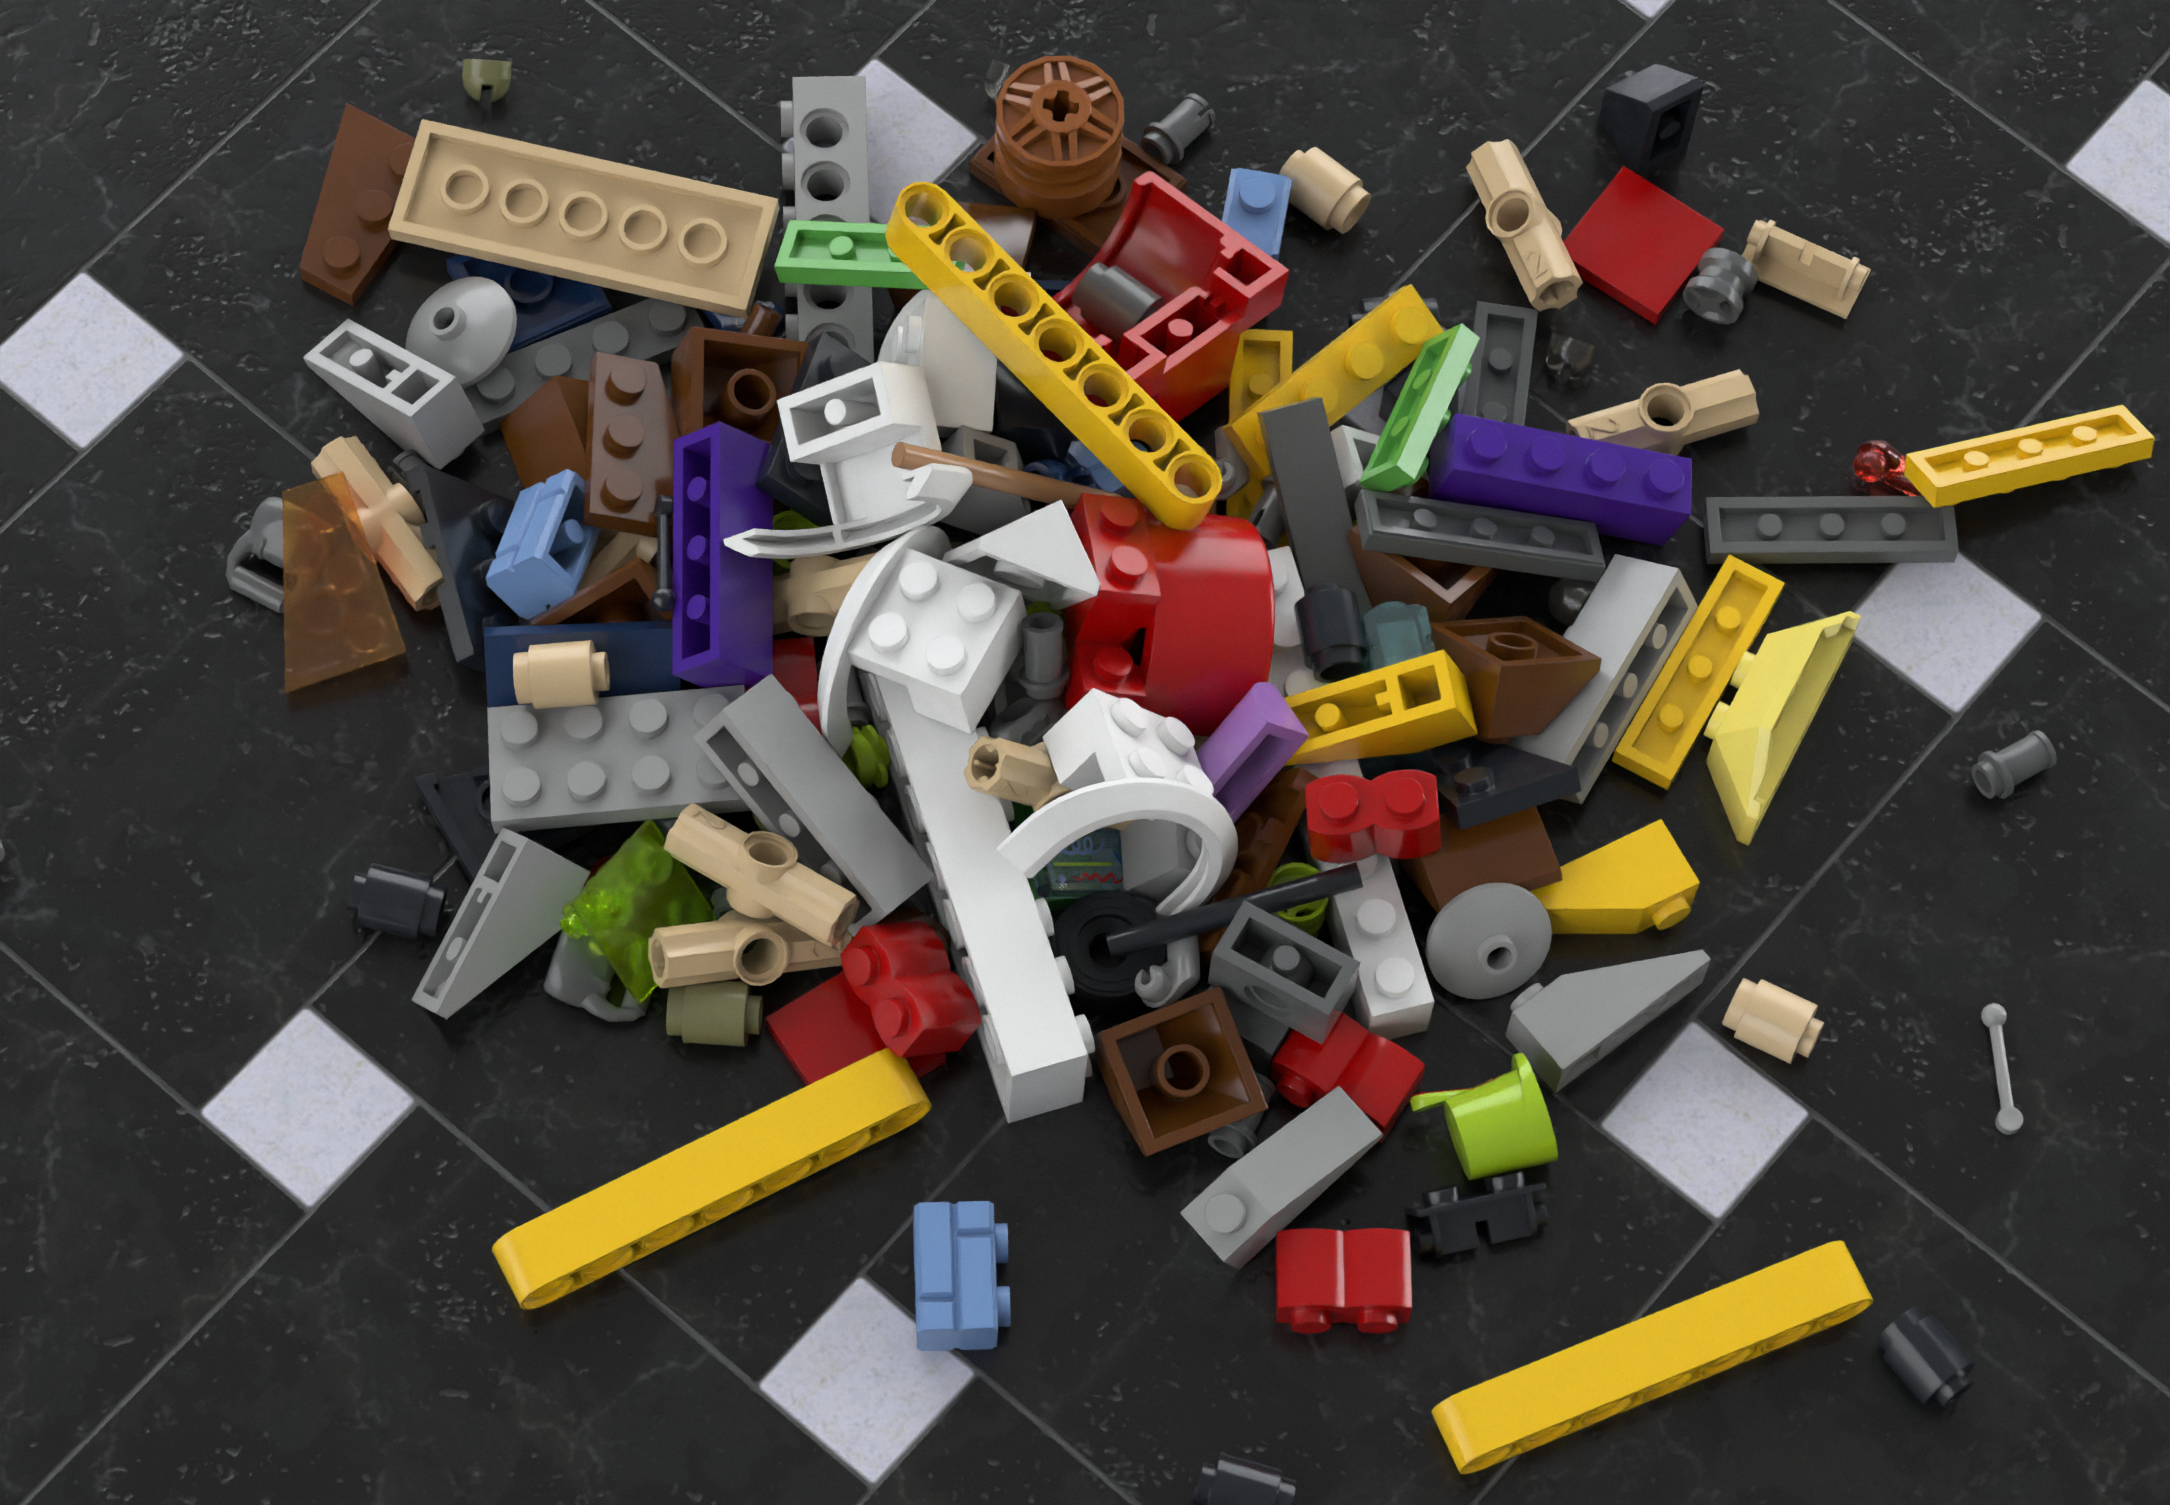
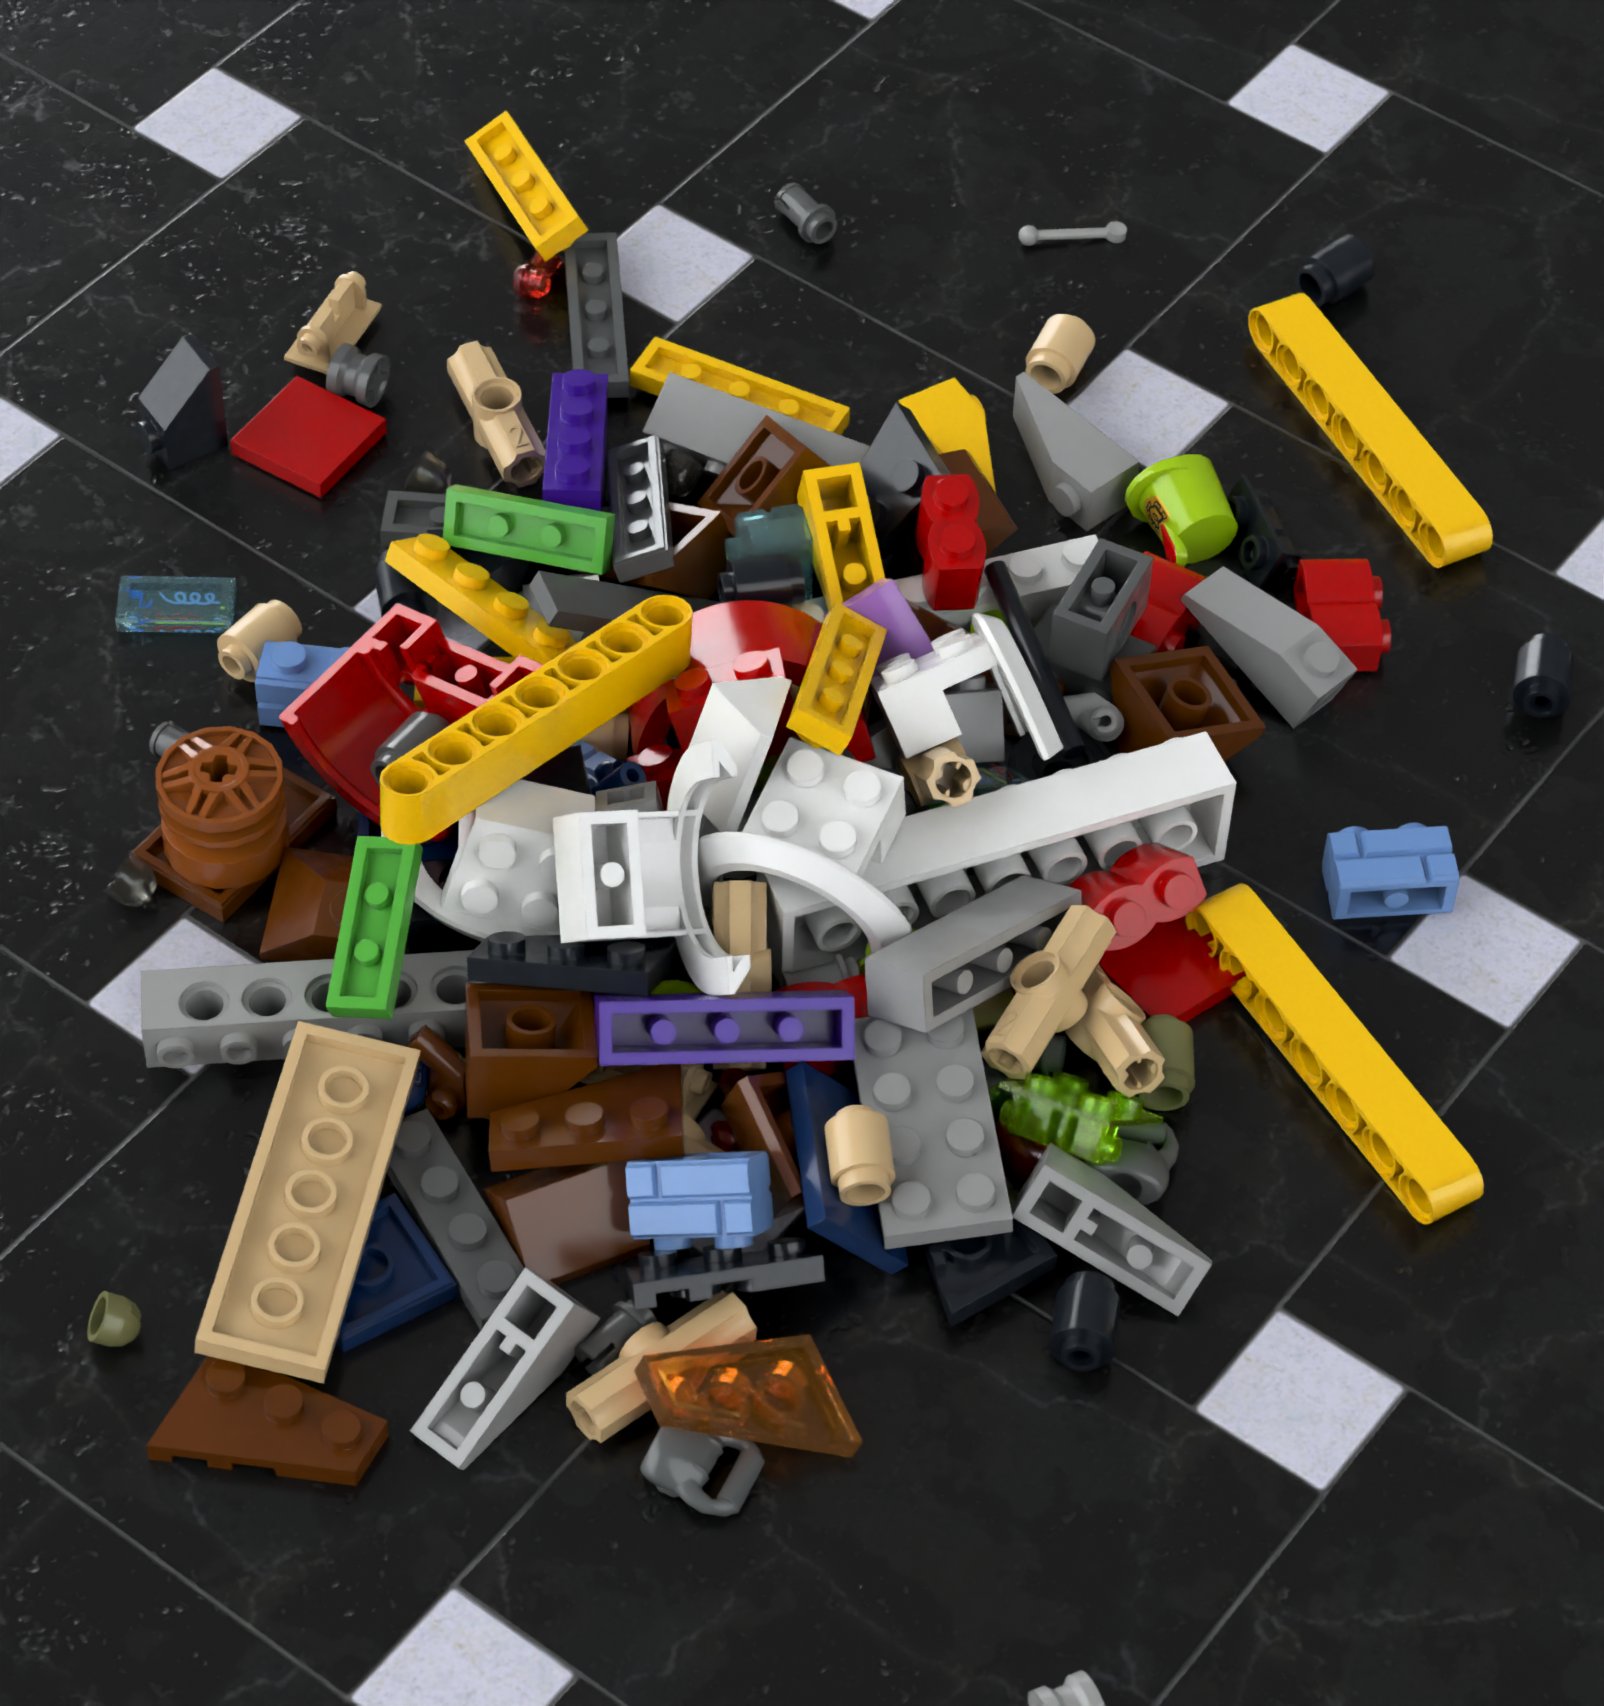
camera: 90 degrees left, 15 degrees down
light grey dish [406,277,517,389] -> none
black hinge [651,494,676,612] -> none
medium nougat bar [891,442,1122,510] -> none
light grey dish [1426,883,1552,999] -> none
tan piece [1466,139,1583,311] -> none
light yellow wedge [1704,611,1862,846] -> none
none -> clear light blue tile [115,576,237,633]
none -> yellow plate [786,601,887,756]

